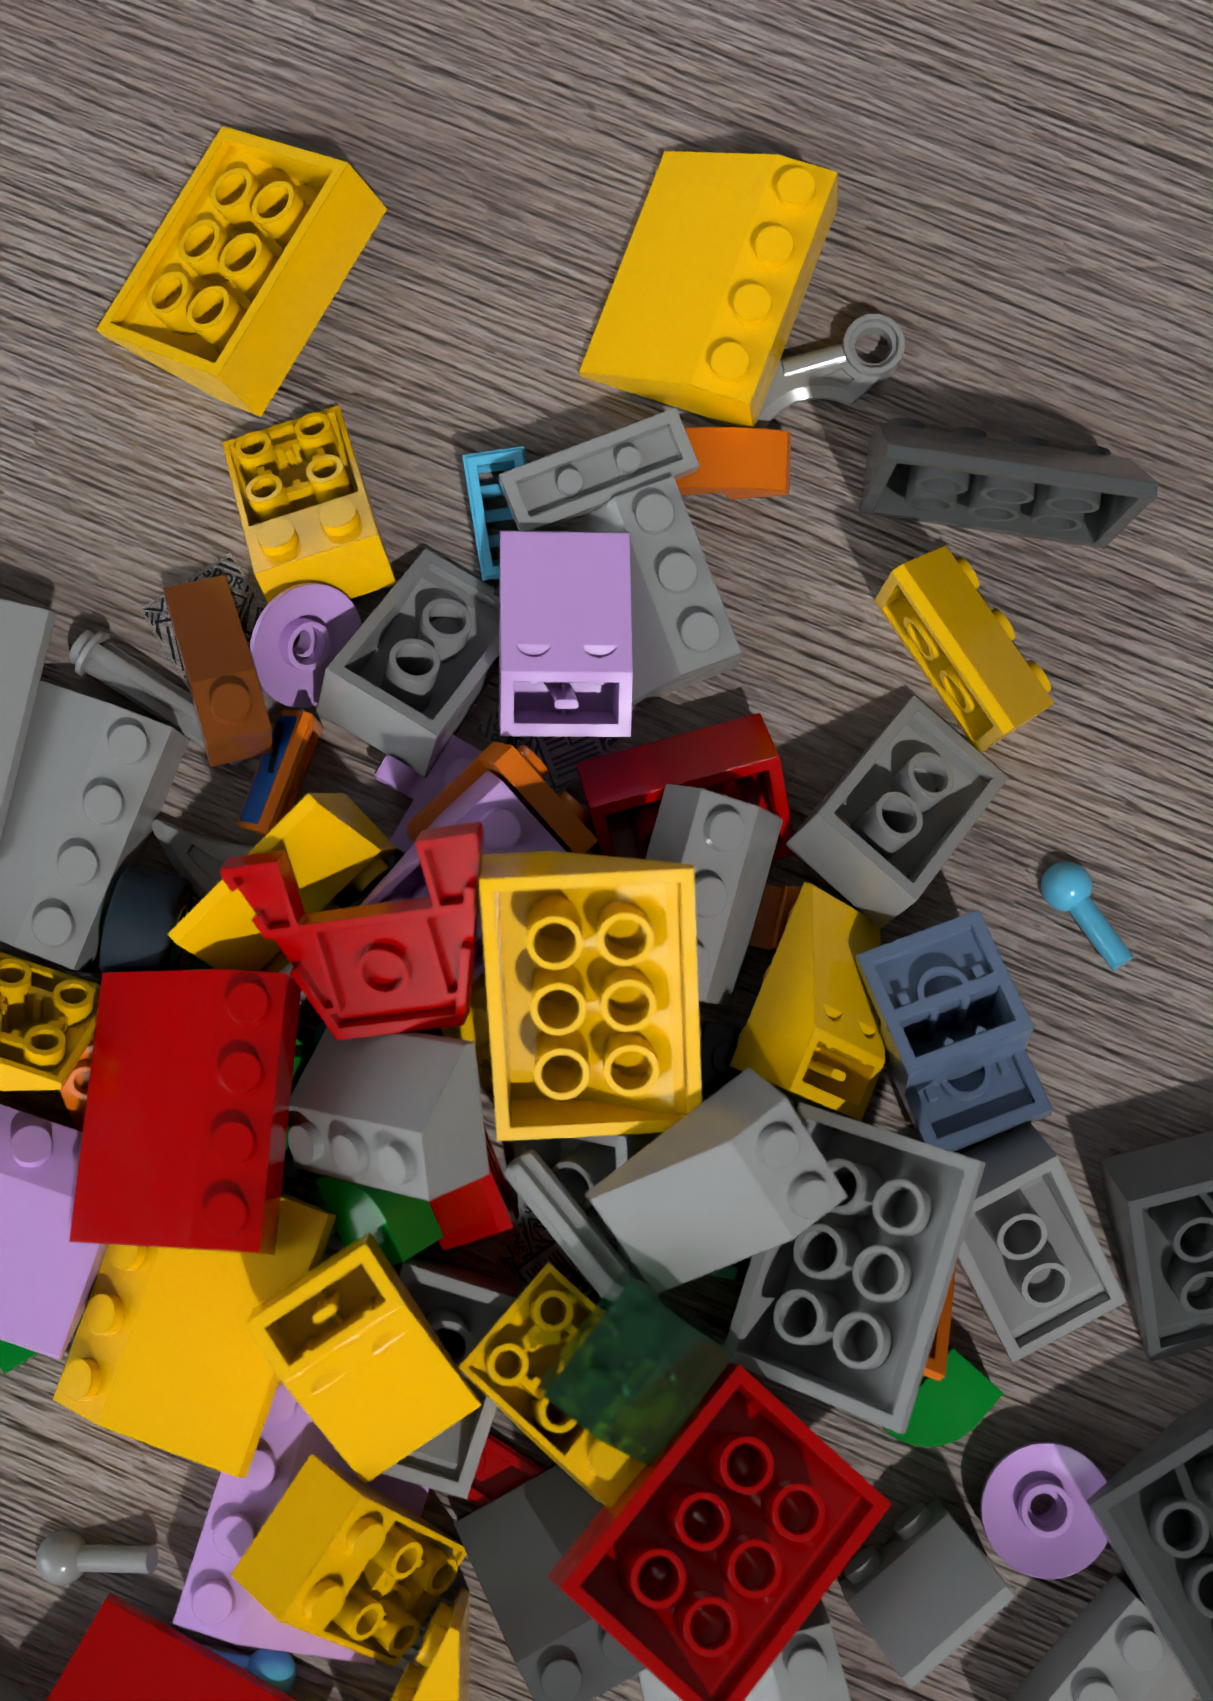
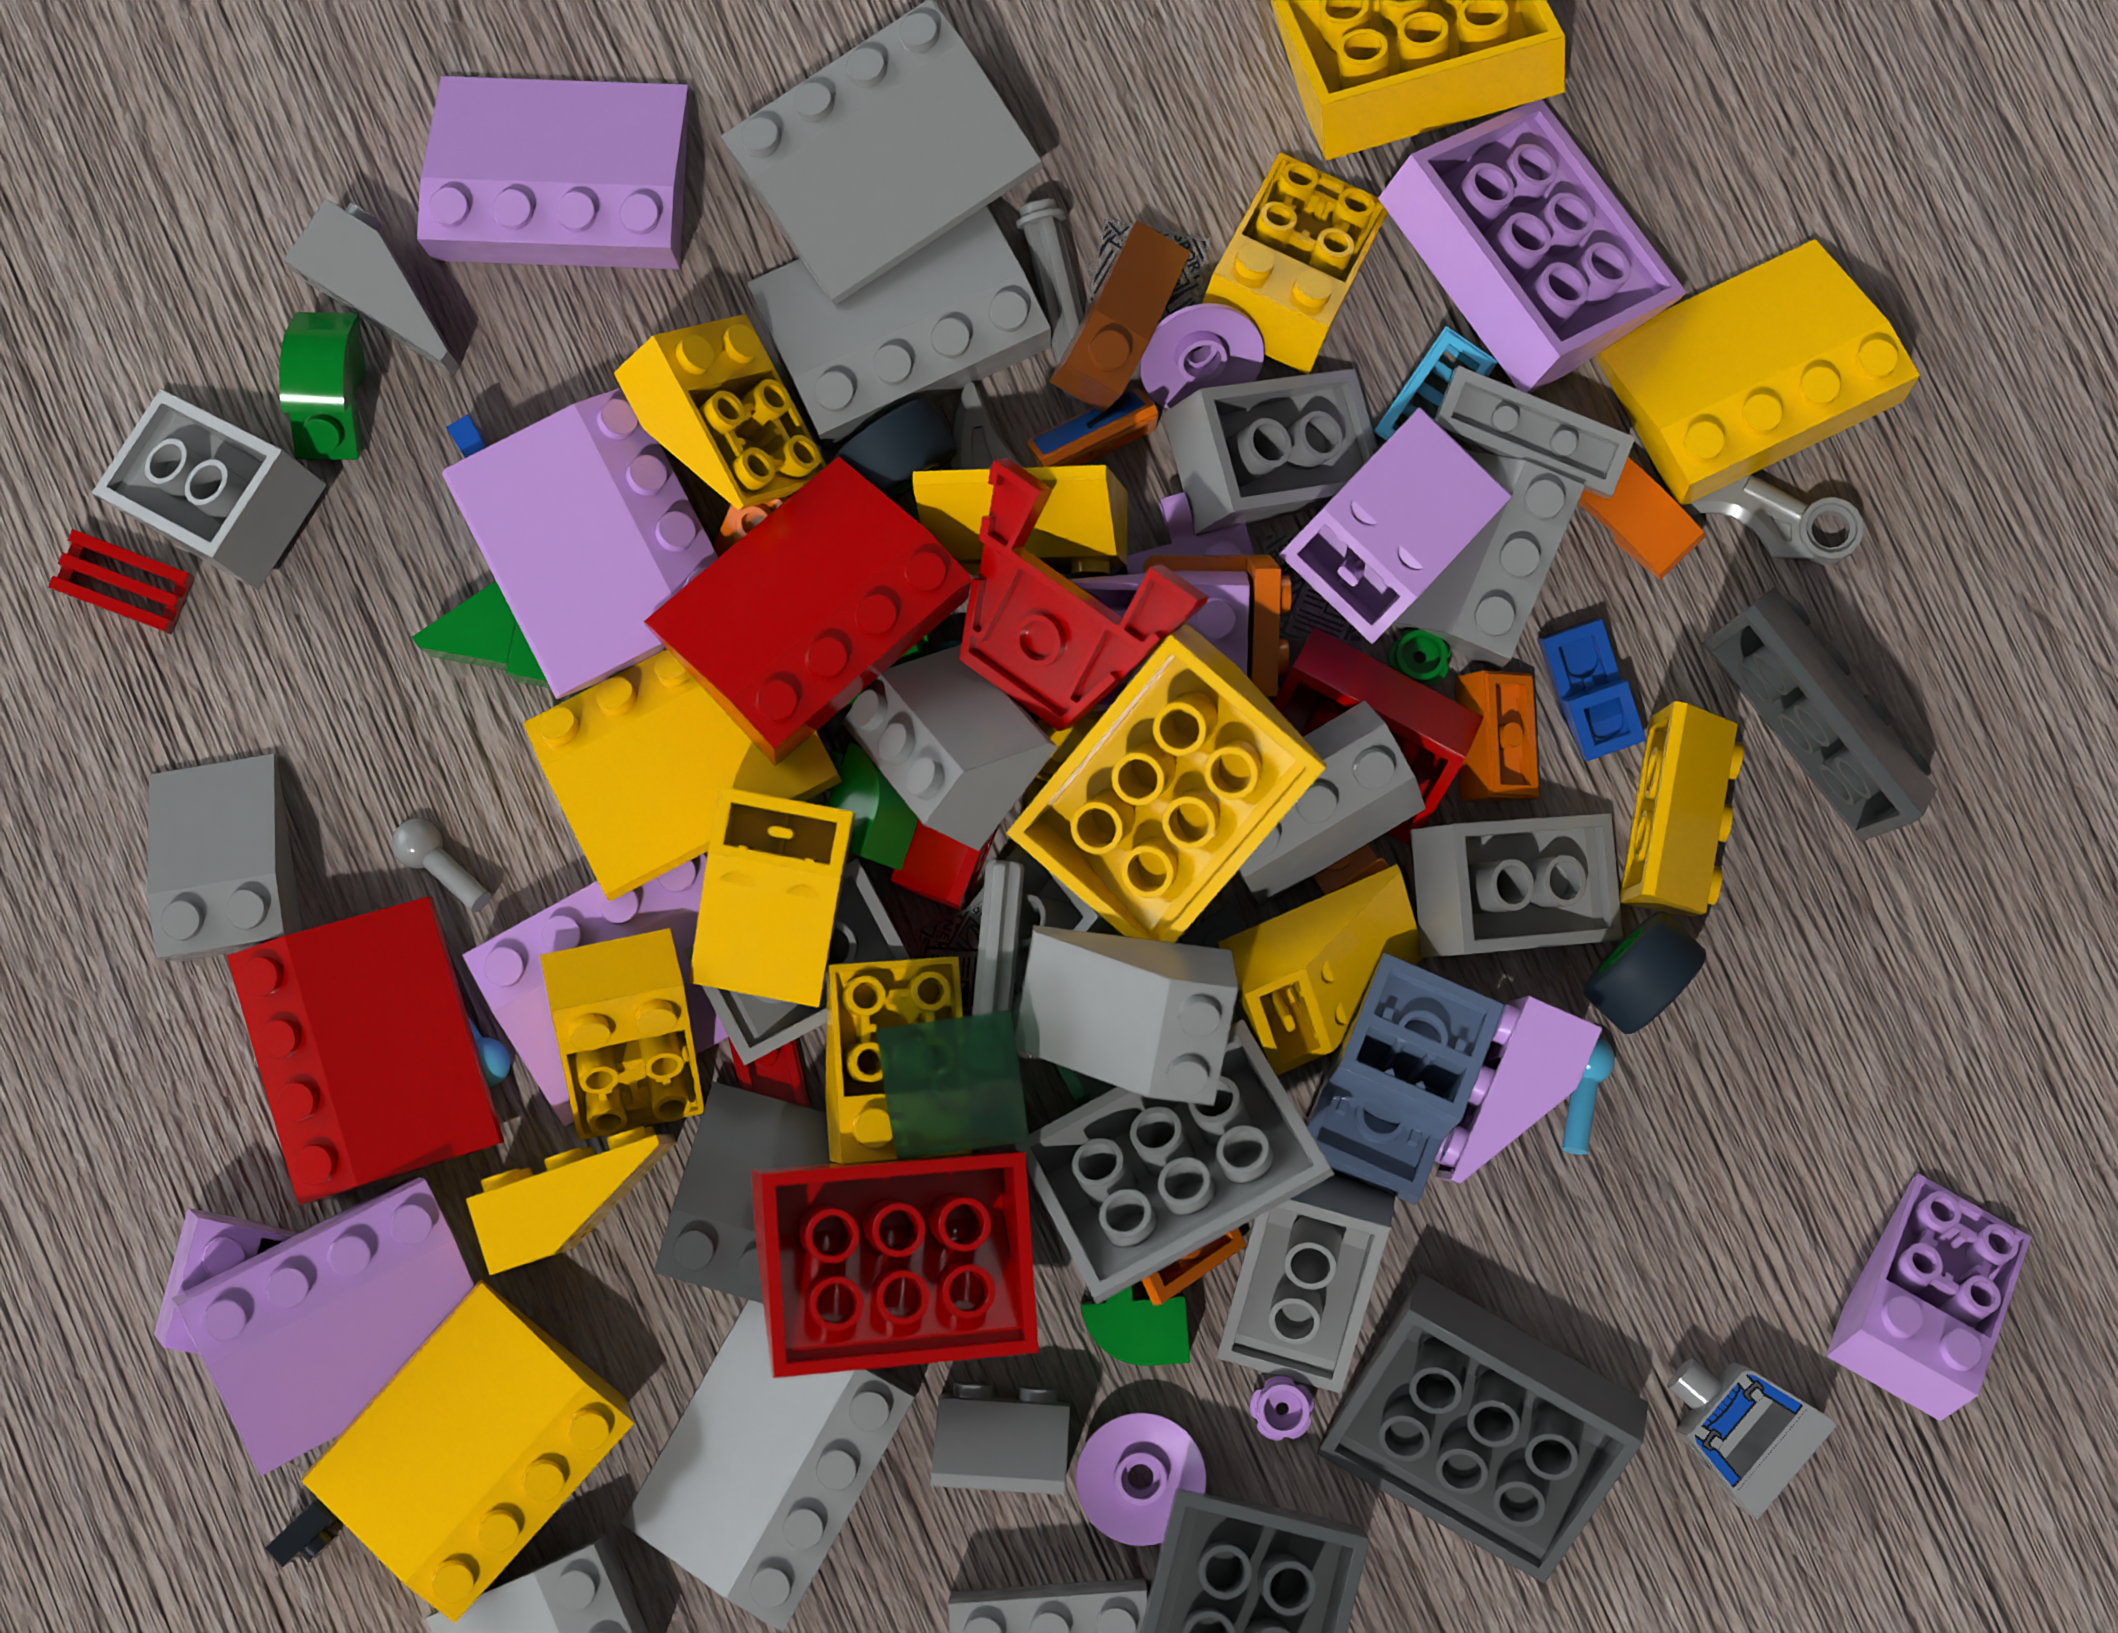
camera: 45 degrees right, 0 degrees up
none -> lavender plate [1250,1376,1314,1441]
none -> lavender slope [1378,99,1687,394]
none -> green plate [1388,628,1451,686]
none -> lavender slope [1435,996,1602,1184]
none -> orange slope [1455,670,1539,802]
none -> blue slope [1537,617,1647,761]
none -> black wheel [1583,911,1706,1034]

